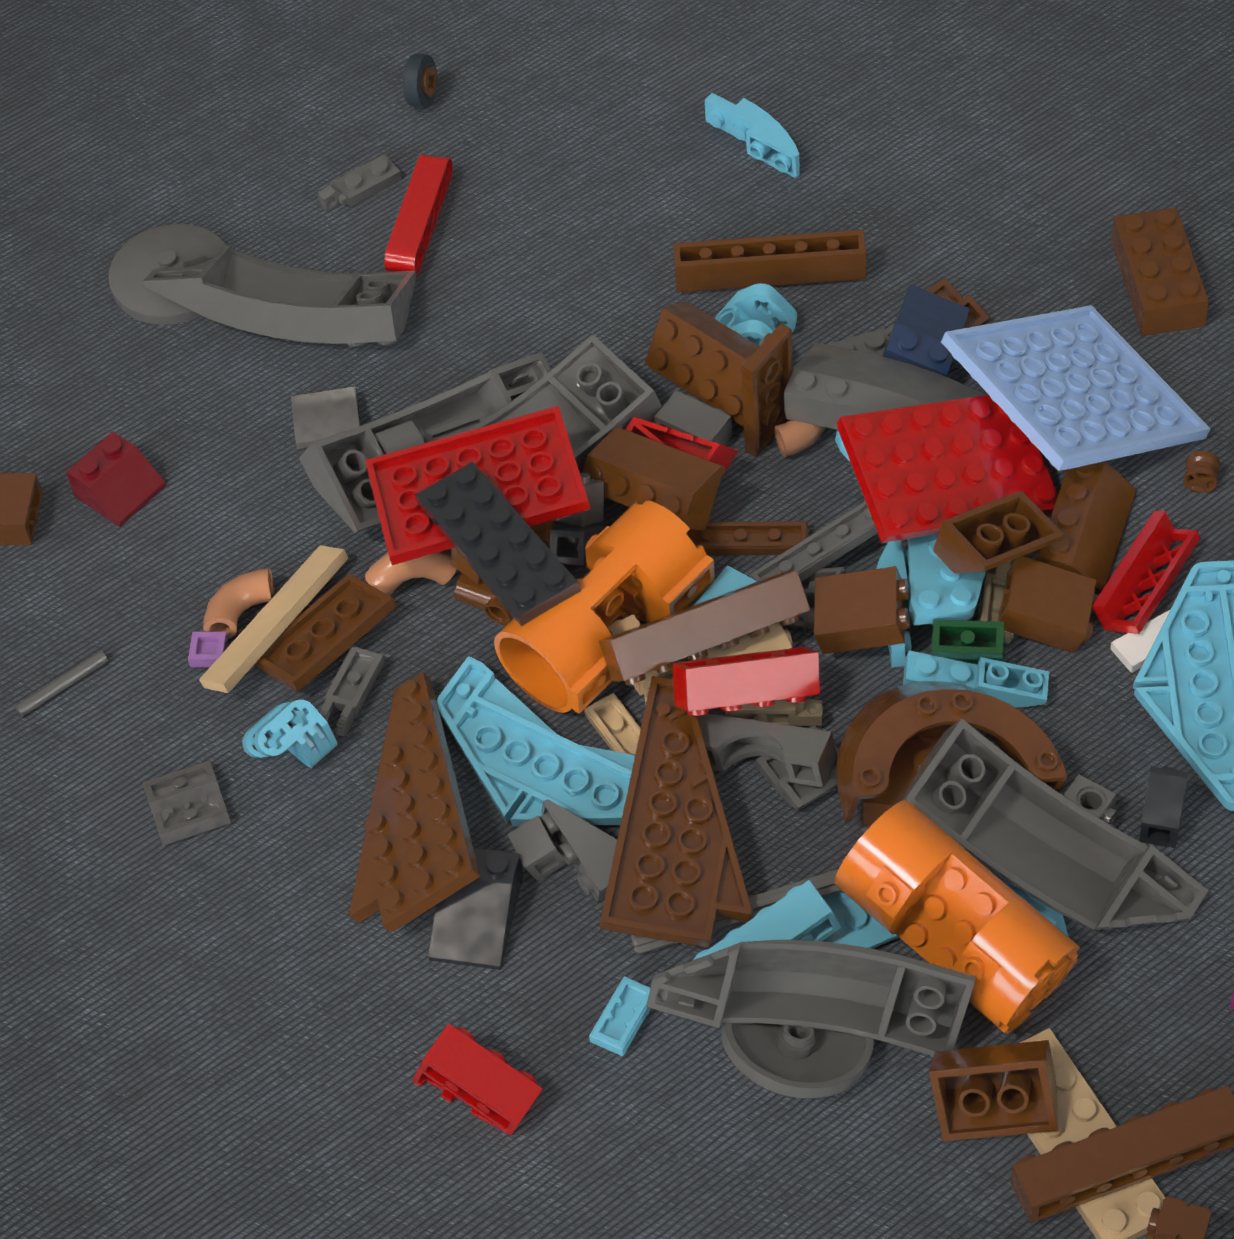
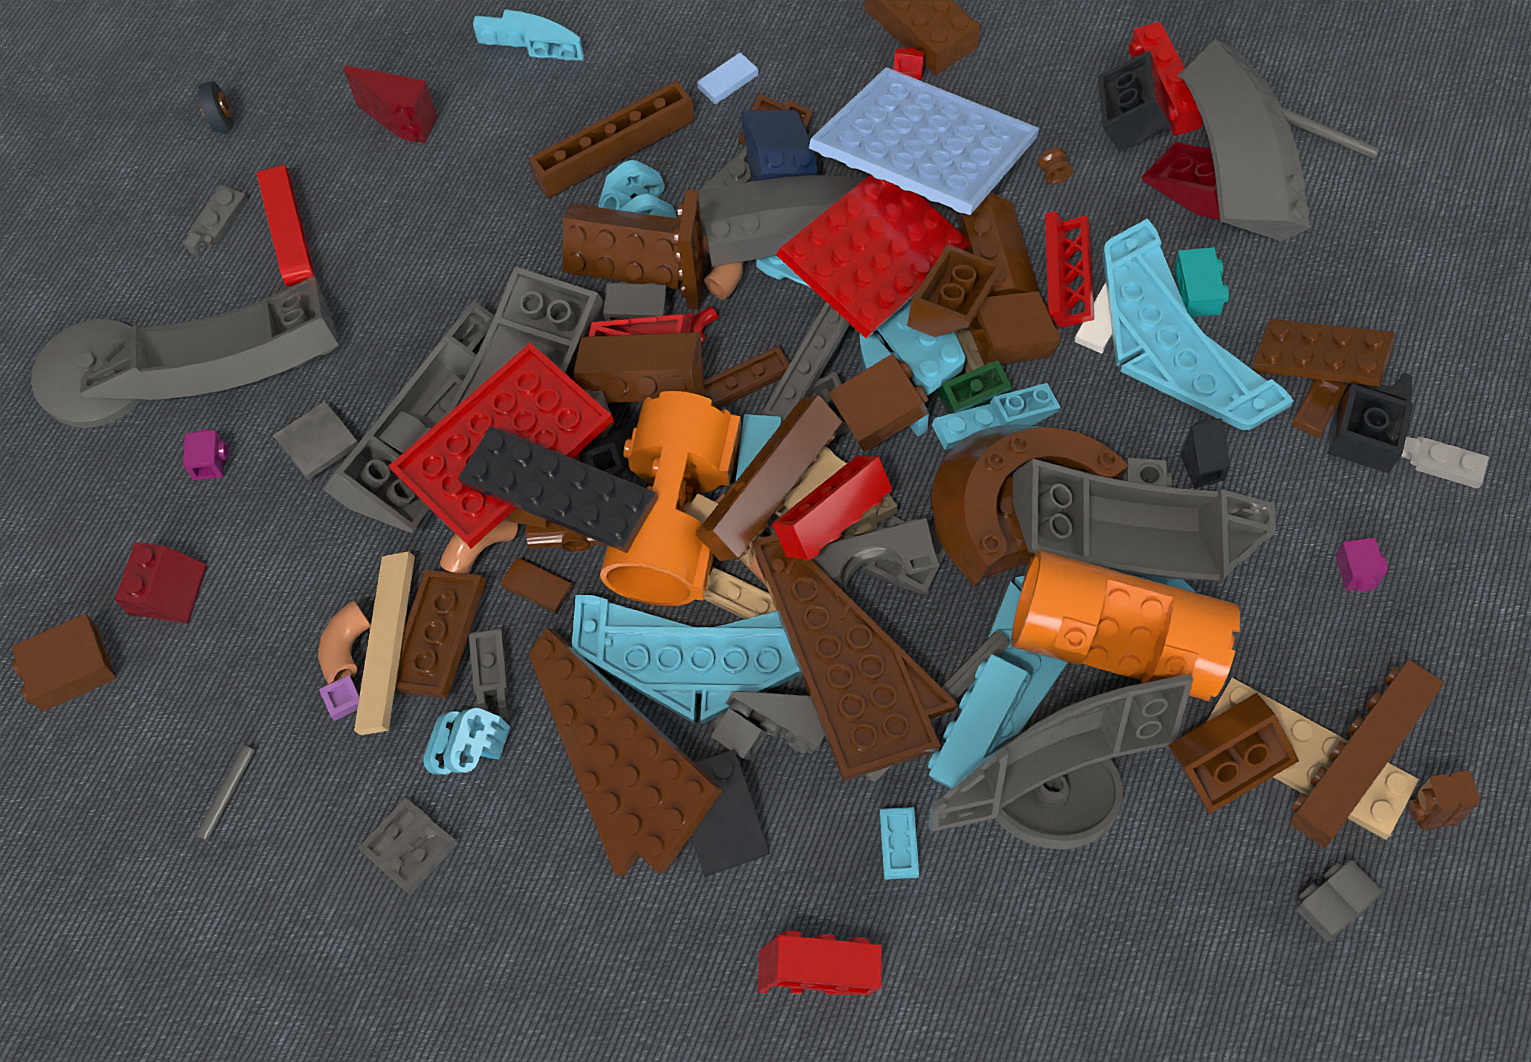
camera: 30 degrees left, 10 degrees up
none -> magenta brick [183,429,229,480]
none -> dark red slope [343,65,437,143]
none -> reddish brown tile [500,558,573,614]
none -> red arm [690,306,718,343]
none -> light blue tile [697,52,758,105]
none -> red tile [894,47,924,81]

